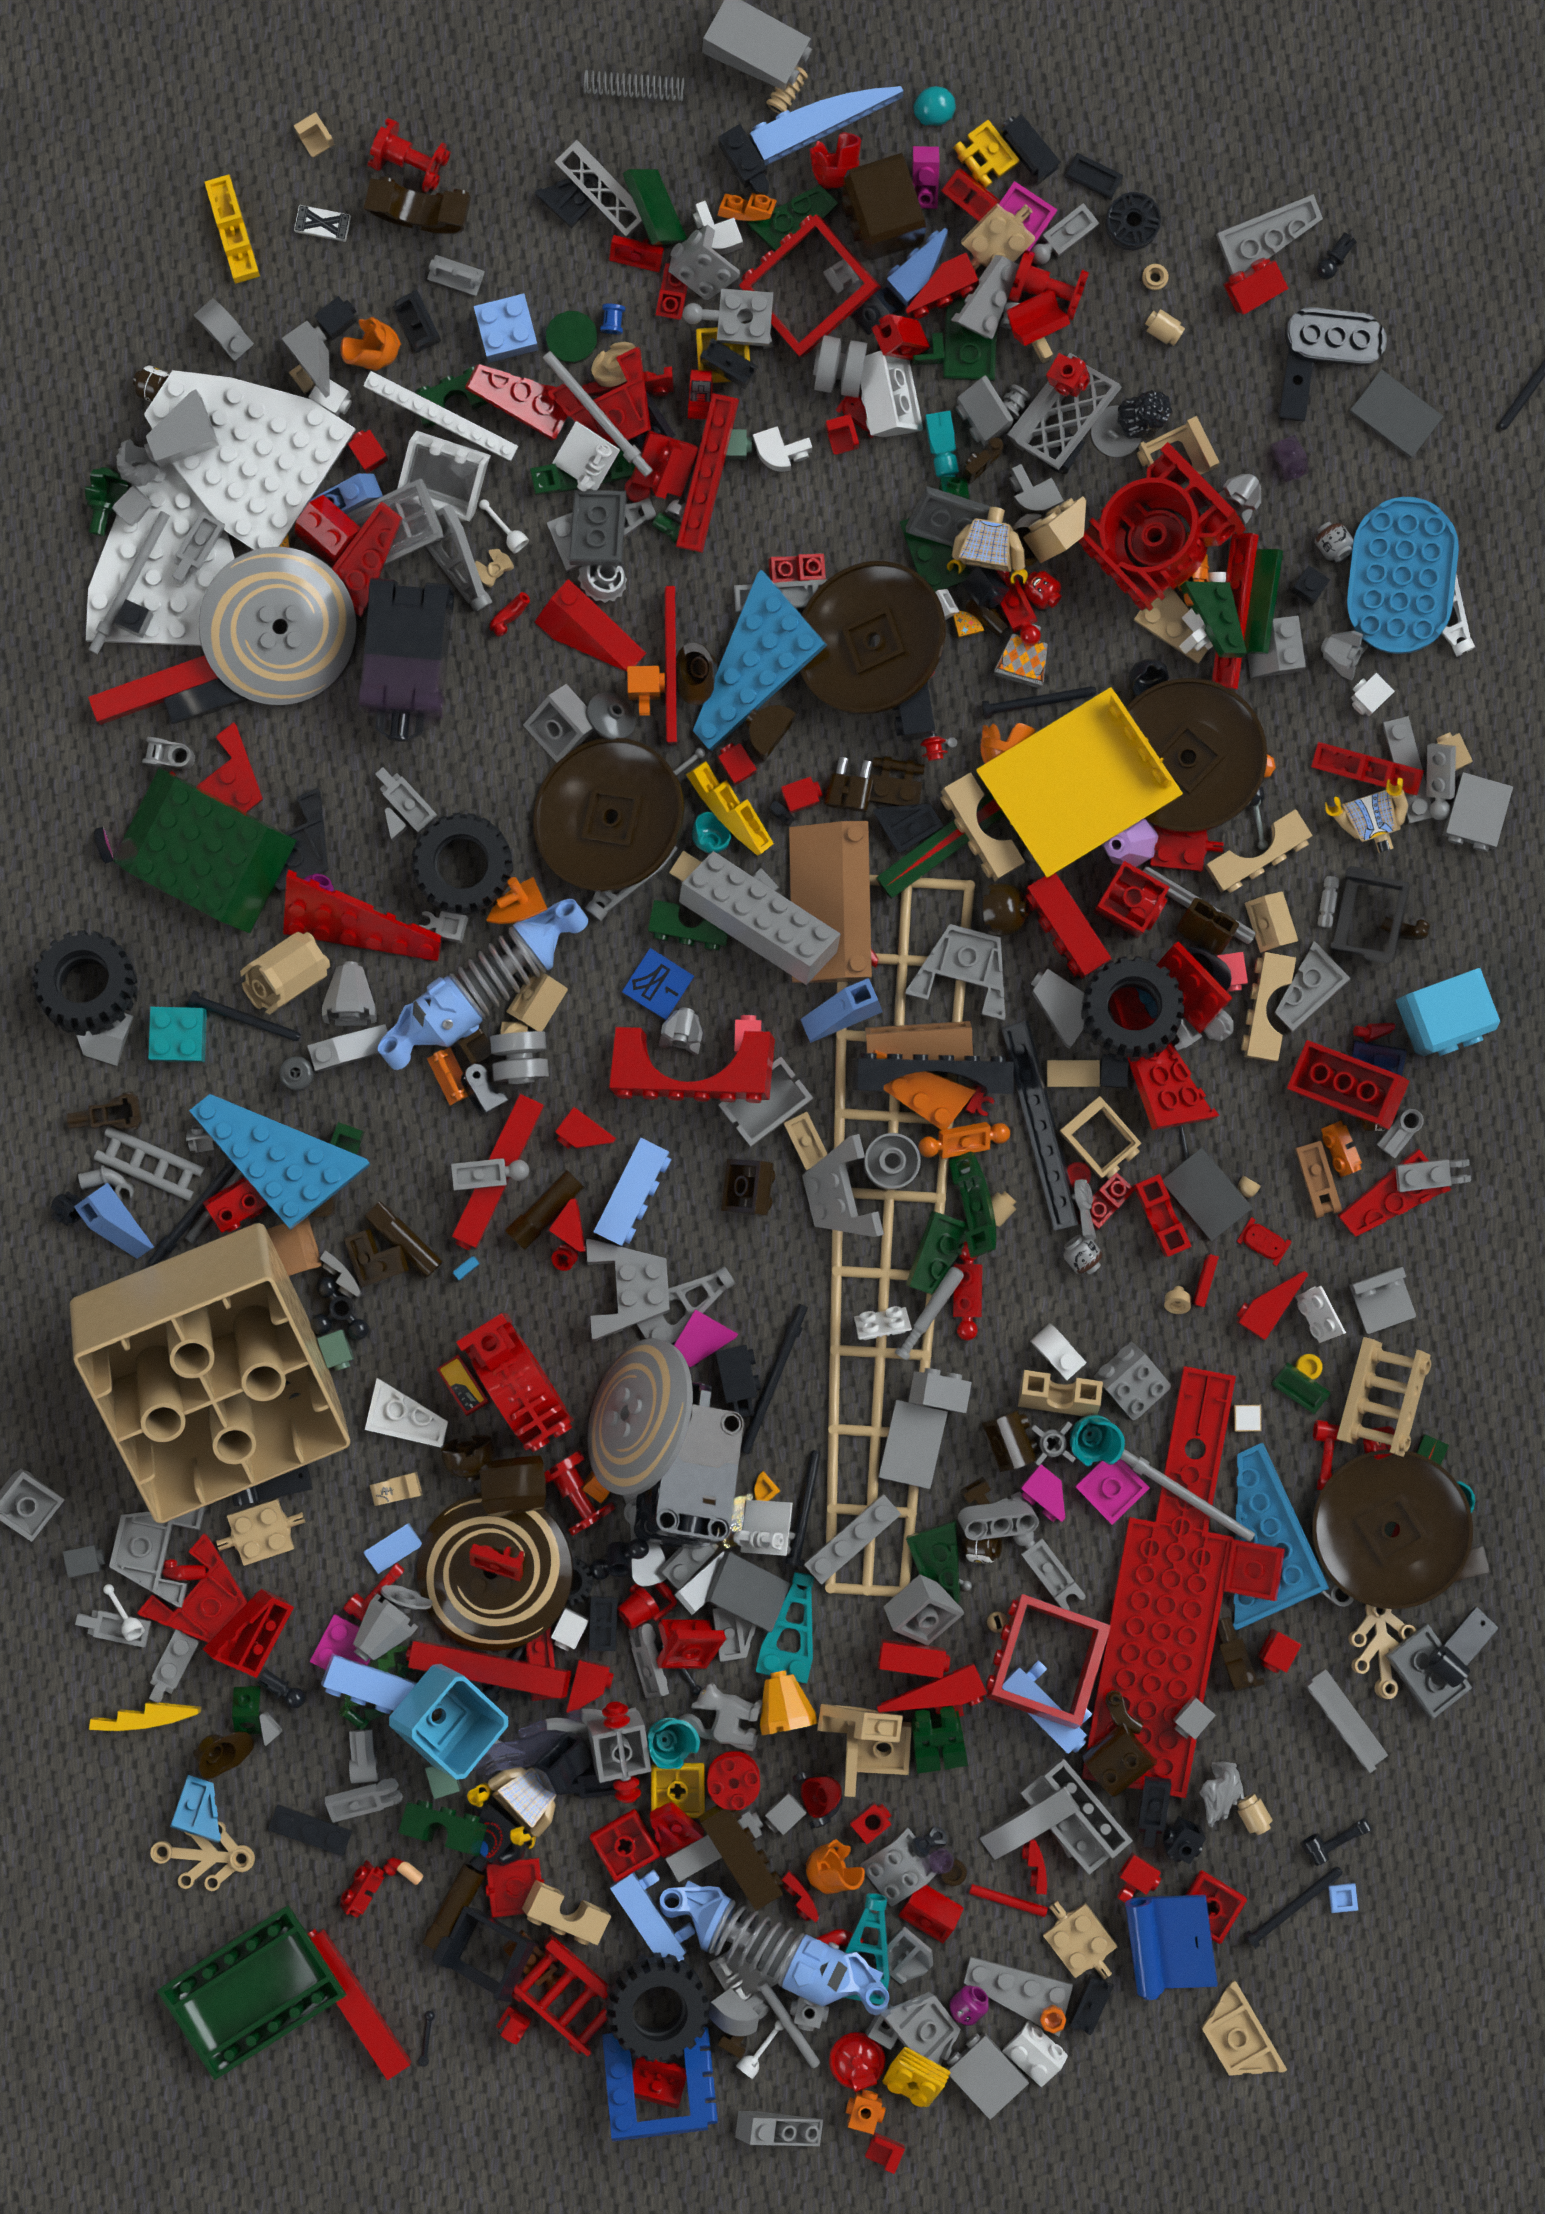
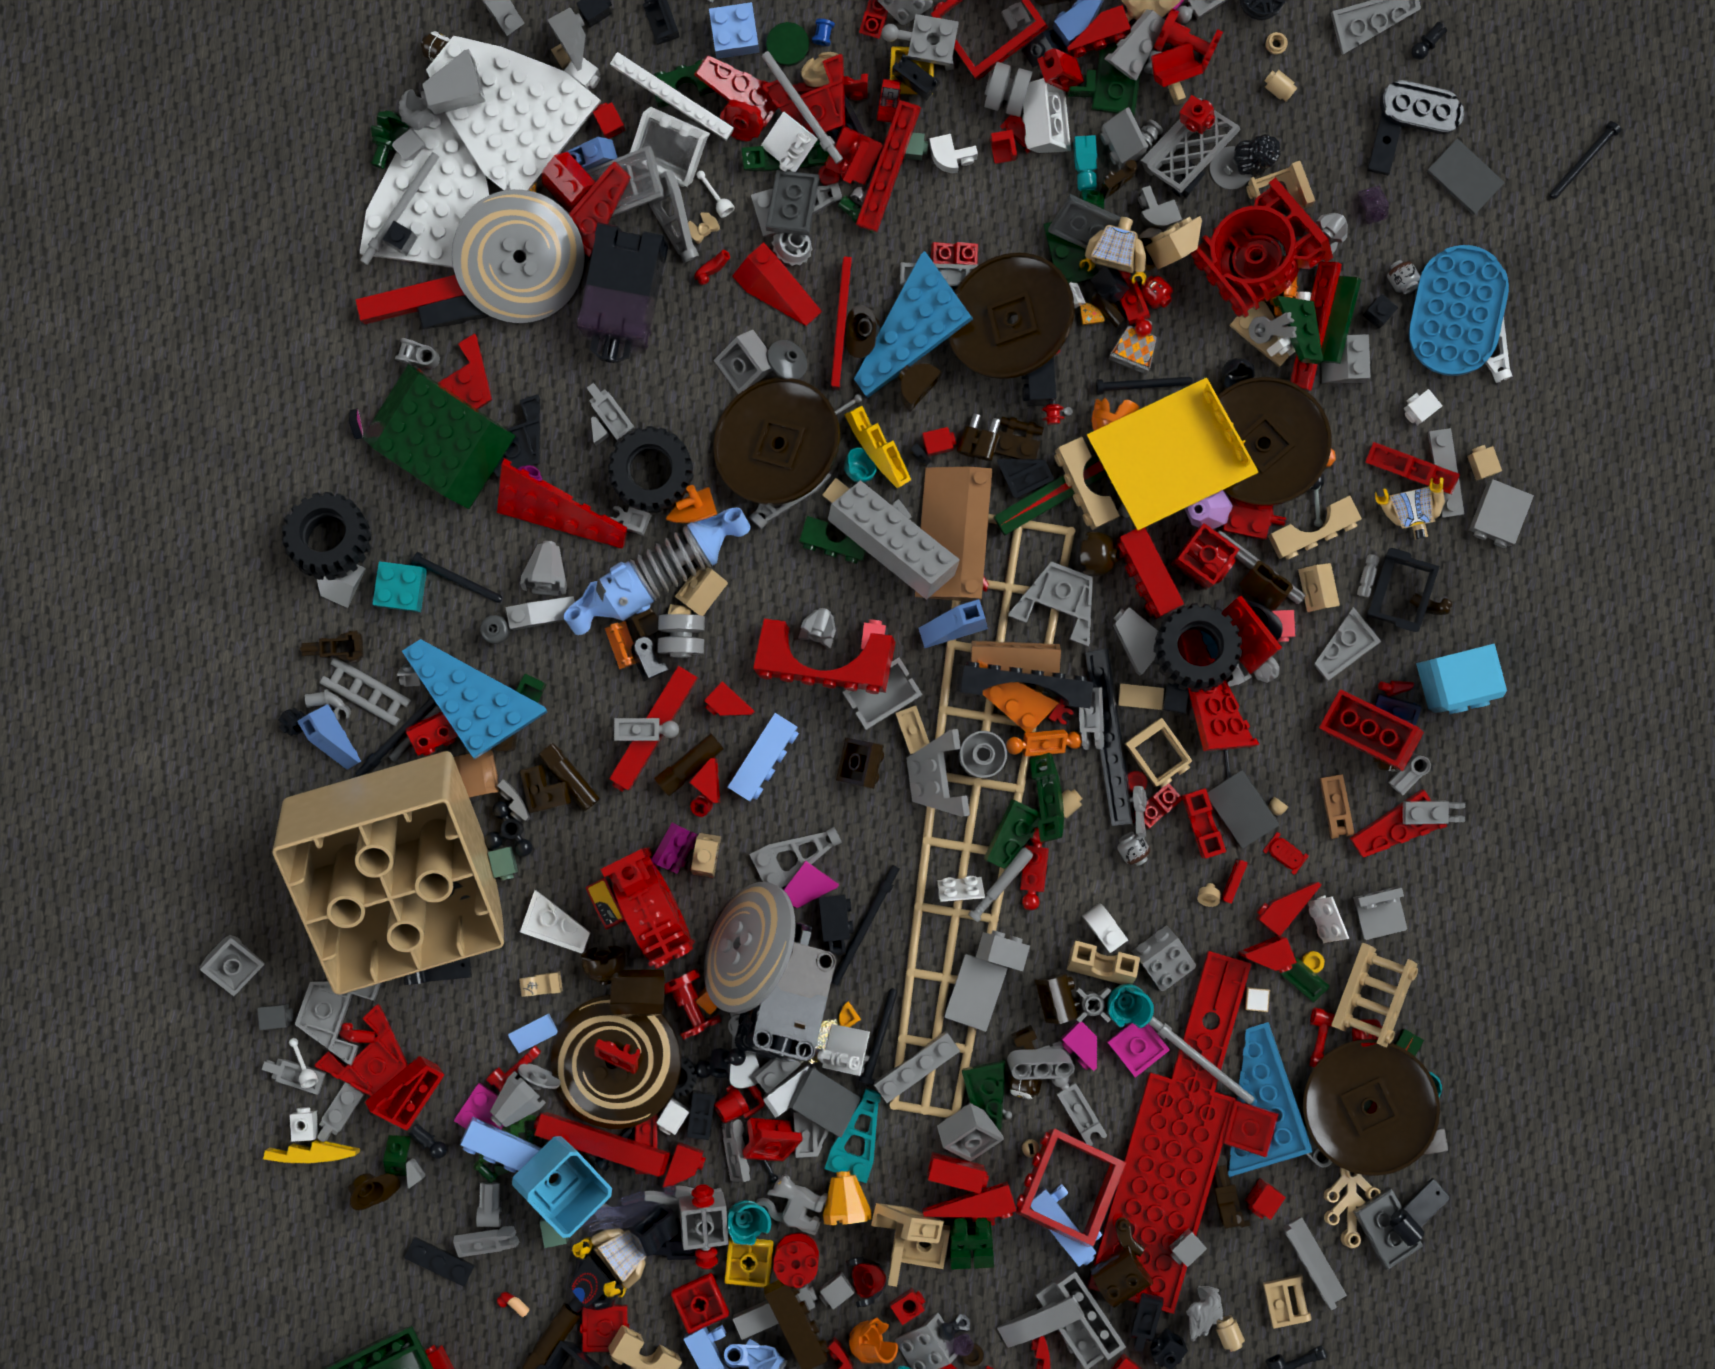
camera: 15 degrees right, 0 degrees up
tan plant [150,1821,255,1891] -> none
dark azure wing [170,1775,221,1843] -> none
light grey hinge [172,511,226,584] -> none
tan plate [216,1498,305,1566] -> none
tan brick [240,932,330,1015] -> none
orange helmet [340,317,401,371] -> none
red hinge [340,1860,385,1918] -> none
dark green arch [398,1799,487,1856] -> none
dark azure tile [453,1256,481,1281] -> none
light grey wing [586,1239,670,1341] -> none
blue tile [622,948,694,1020] -> none
orange brick [627,666,665,716] -> none
red wing [650,1802,704,1858] -> none
red brick [718,743,757,786] -> none
red brick [1223,258,1289,315] -> none
tan arch [1241,952,1296,1062] -> none
light grey brick [1321,631,1368,680] -> none
orange hinge [1321,1120,1362,1177] -> none
light grey plate [1426,743,1456,820] -> none
none -> white brick [290,1107,318,1142]
none -> magenta plate [652,822,698,874]
none -> tan torso [691,833,721,878]
none -> red plate [720,99,764,141]
none -> light grey hinge [1079,687,1104,750]
none -> red slope [1238,936,1297,973]
none -> light grey piece [1249,312,1297,344]
none -> tan plate [1263,1274,1312,1329]

